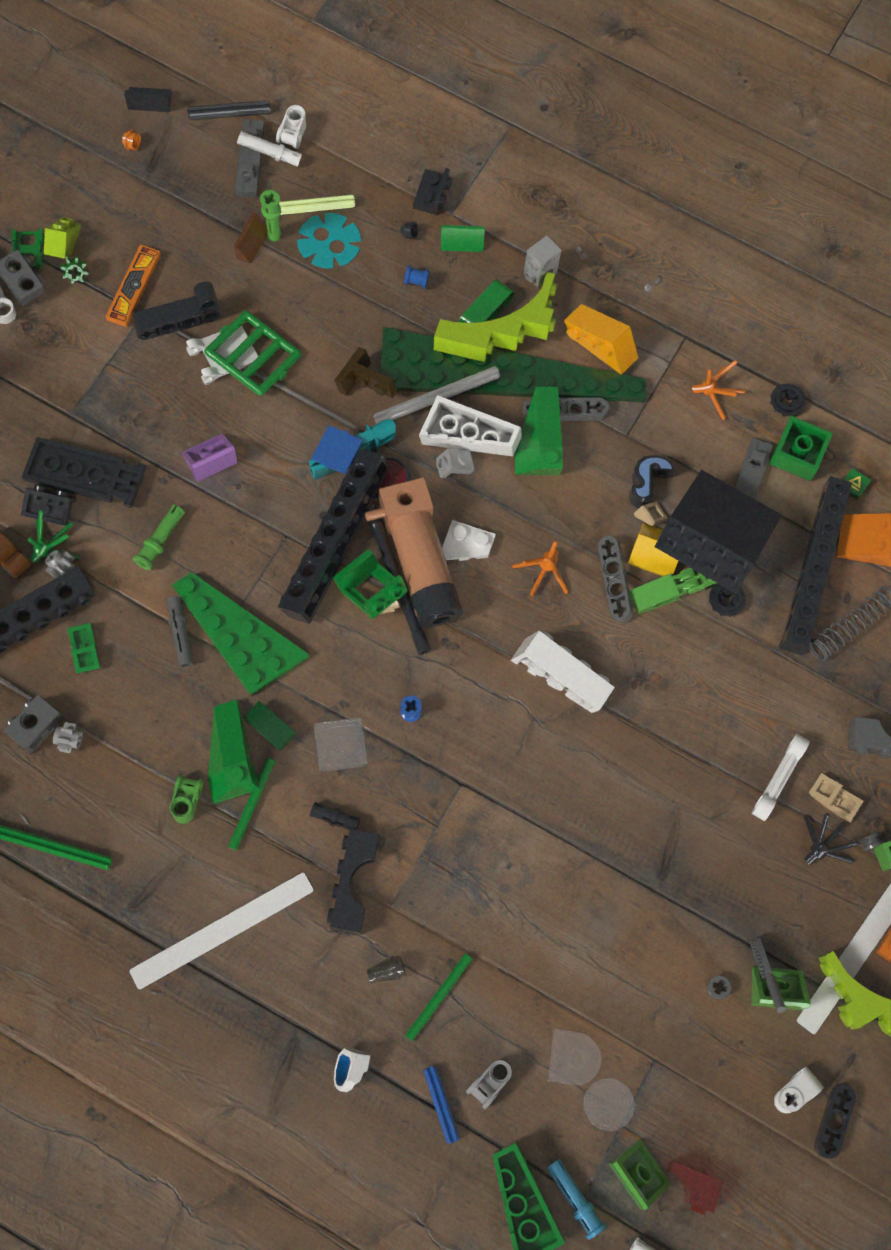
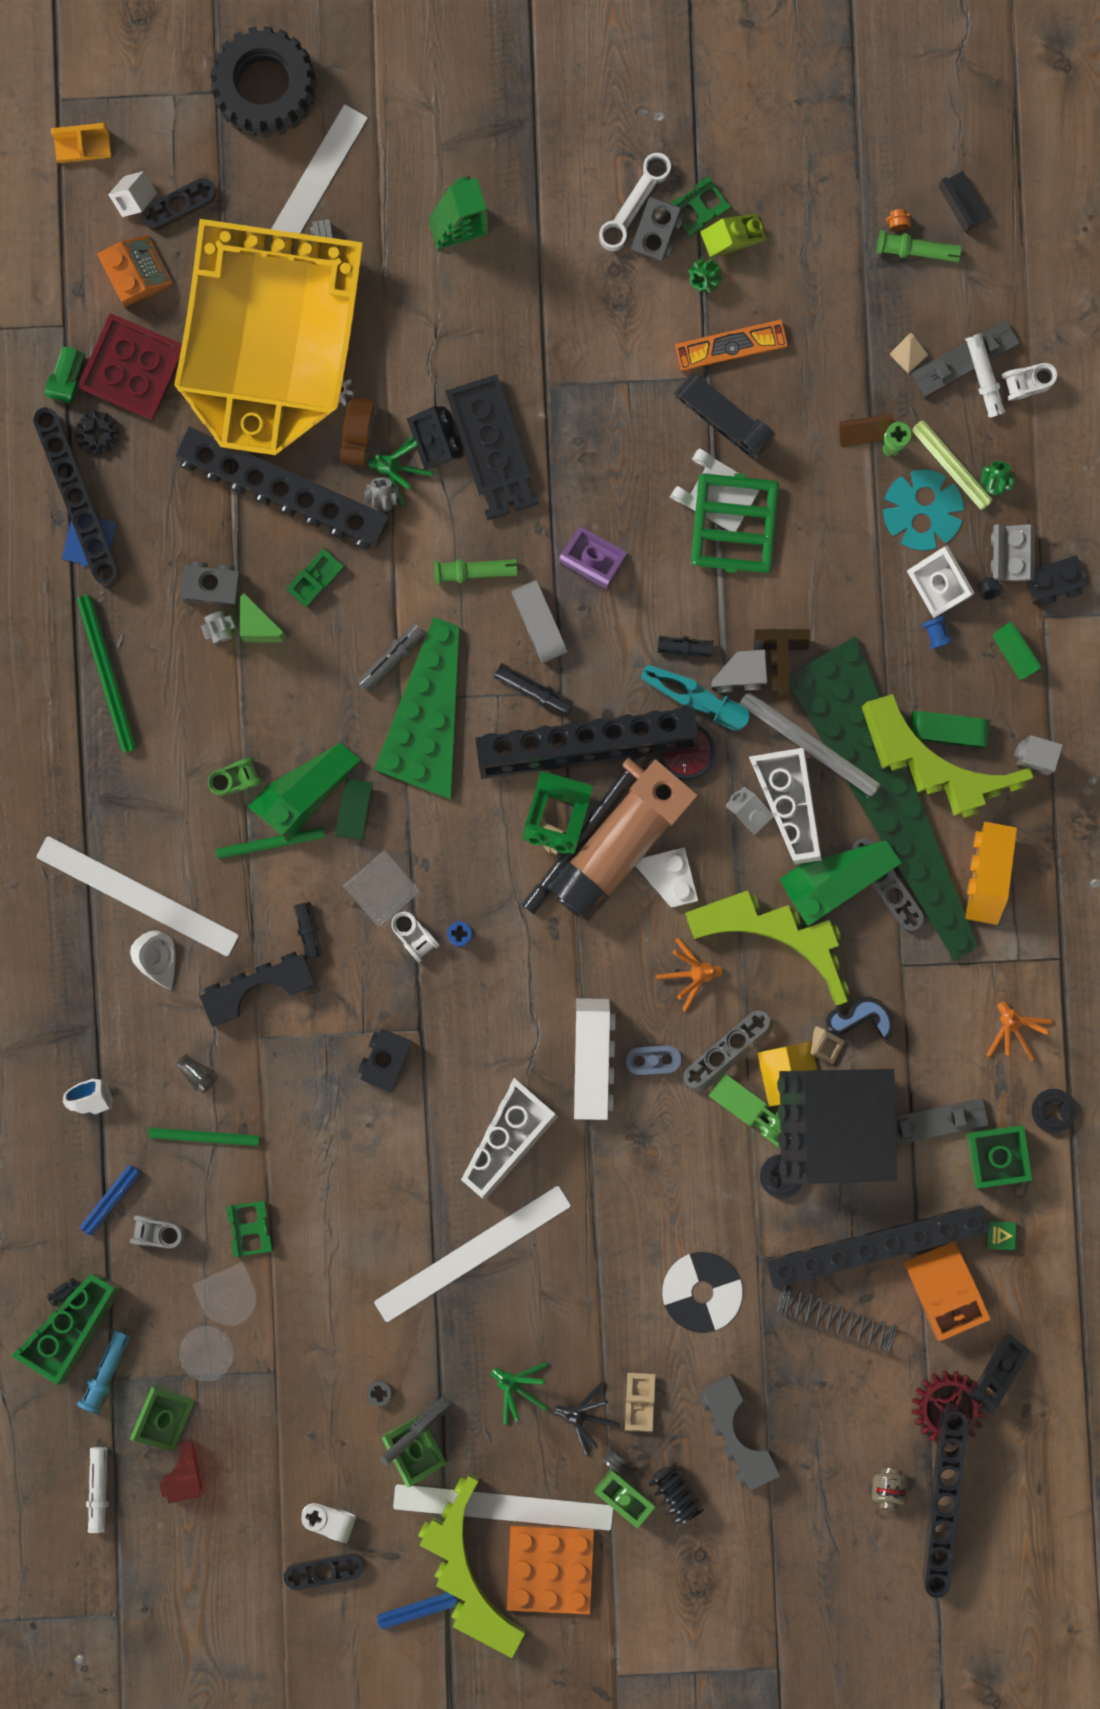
camera: 65 degrees right, 15 degrees up
black axle [187,100,271,119] -> none
blue piece [311,425,363,475] -> none
white piece [751,733,810,821] -> none
none -> black piece [47,1278,80,1307]
none -> white piece [130,930,175,990]
none -> green piece [226,1200,272,1257]
none -> bright green slope [240,594,287,642]
none -> black brick [358,1028,413,1092]
none -> white sticker [374,1186,570,1322]
none -> white piece [392,912,440,963]
none -> white wedge [461,1078,558,1200]
none -> green plant [491,1362,549,1425]
none -> black pin [494,663,574,717]
none -> light grey beam [511,580,567,663]
none -> sand blue plate [626,1046,681,1075]
none -> black pin [657,636,714,658]
none -> sticker [662,1252,742,1332]
none -> lime arch [685,890,850,1006]
none -> light grey slope [711,650,767,693]
none -> bright green pin [877,230,961,263]
none -> tan slope [889,333,928,374]
none -> white slope [907,545,974,618]
none -> green gear [981,461,1016,495]
none -> light grey bracket [991,524,1035,582]

